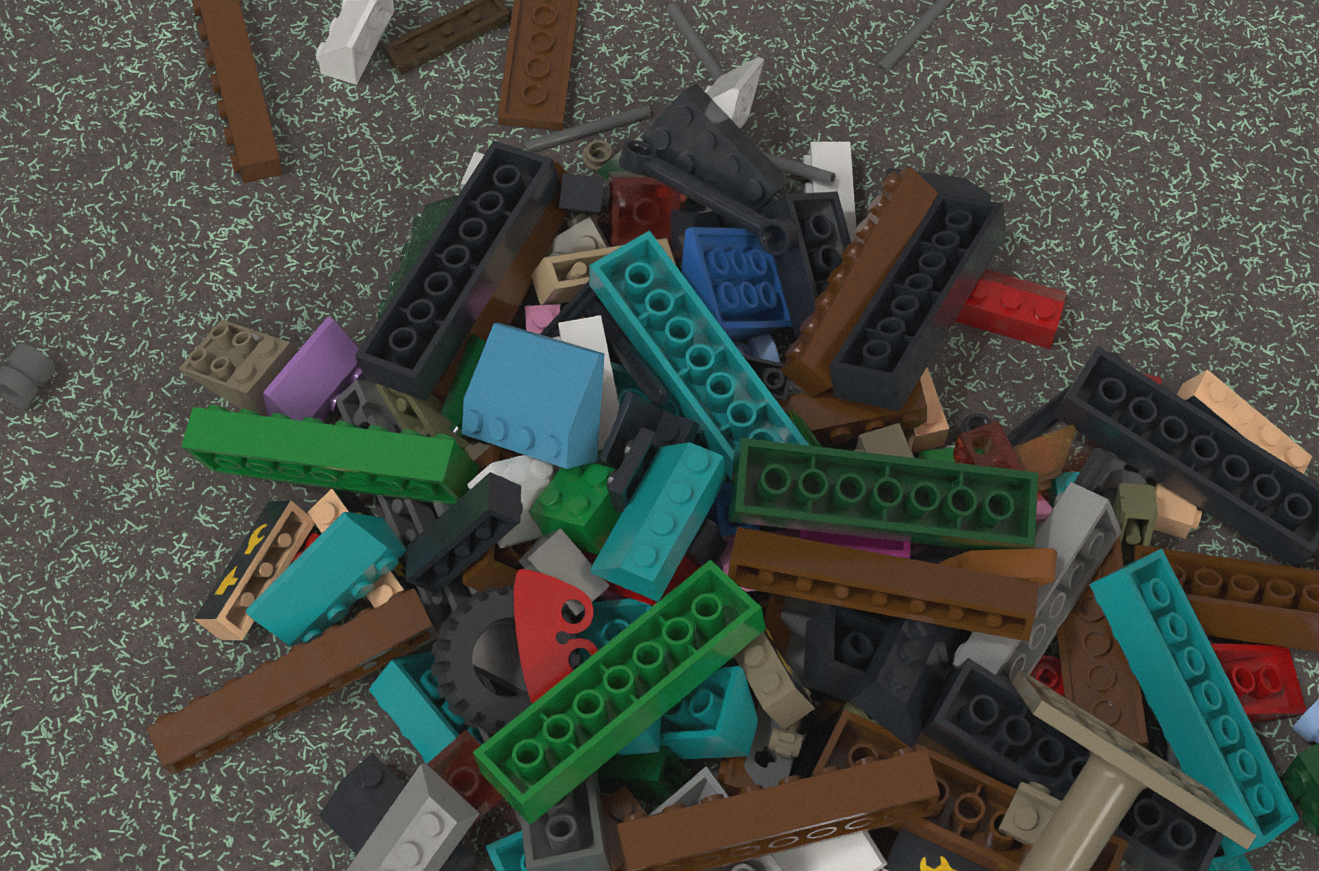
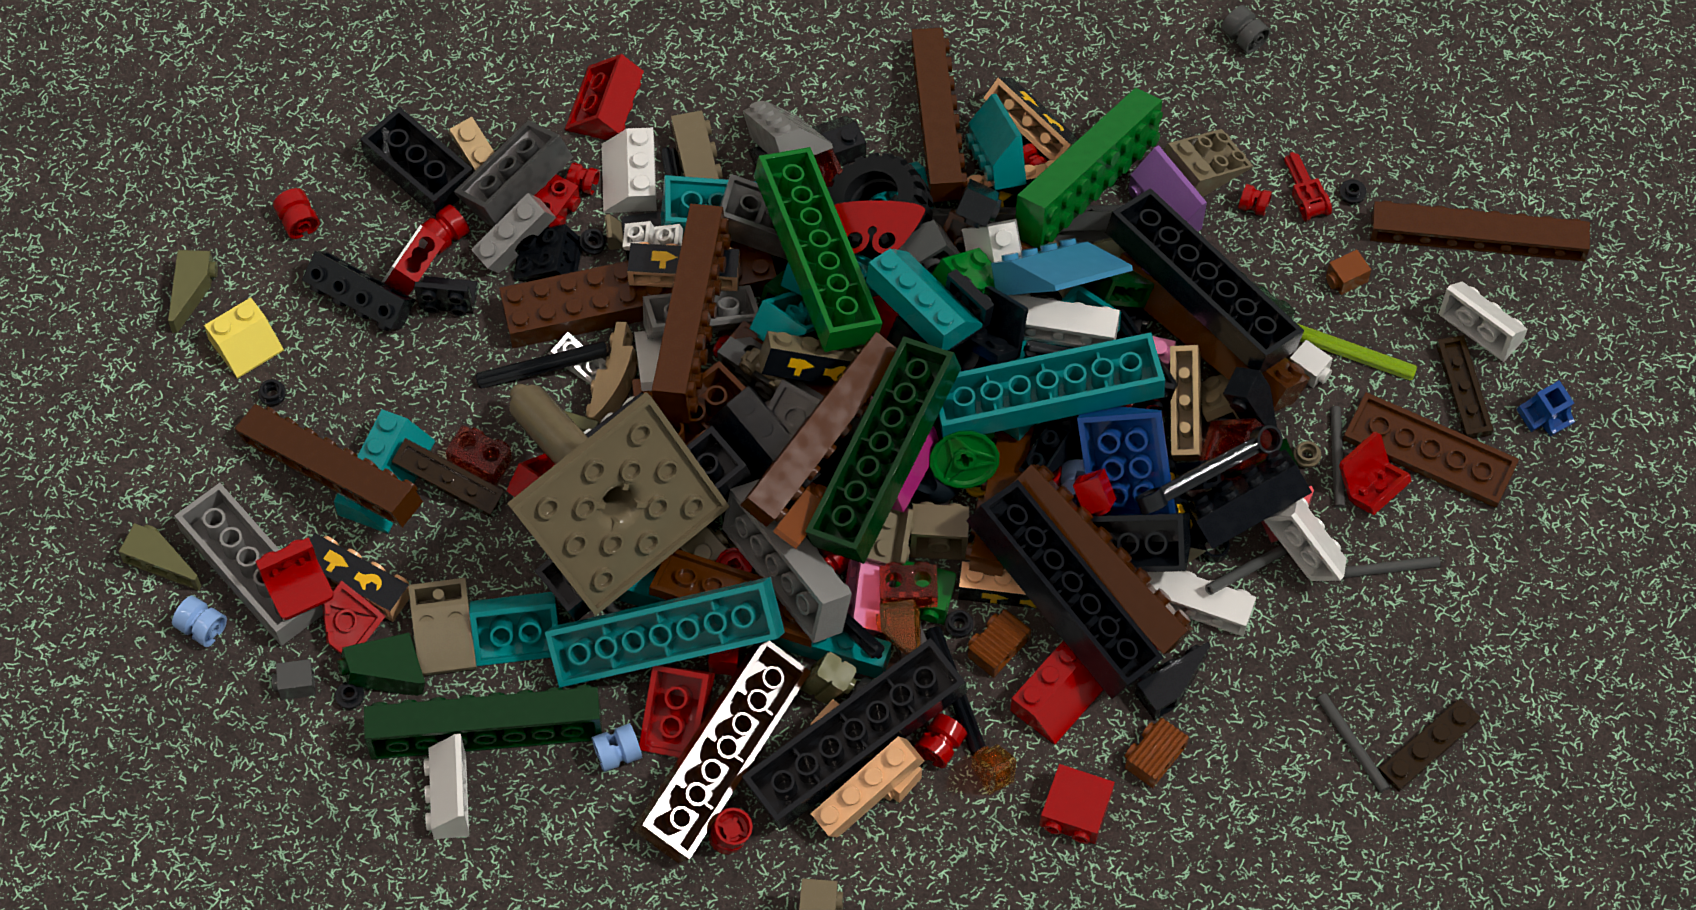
camera: 115 degrees right, 0 degrees up
none -> dark orange brick [967,609,1031,678]
none -> clear orange slope [971,744,1017,795]
none -> red piece [1040,764,1115,844]
none -> red brick [1073,468,1117,516]
none -> dark orange brick [1124,718,1189,788]
none -> red wheel [1238,184,1272,217]
none -> red connector [1284,152,1332,222]
none -> lime axle [1298,324,1417,380]
none -> dark orange brick [1326,249,1371,295]
none -> black plate [1339,179,1367,204]
none -> red bracket [1339,432,1412,515]

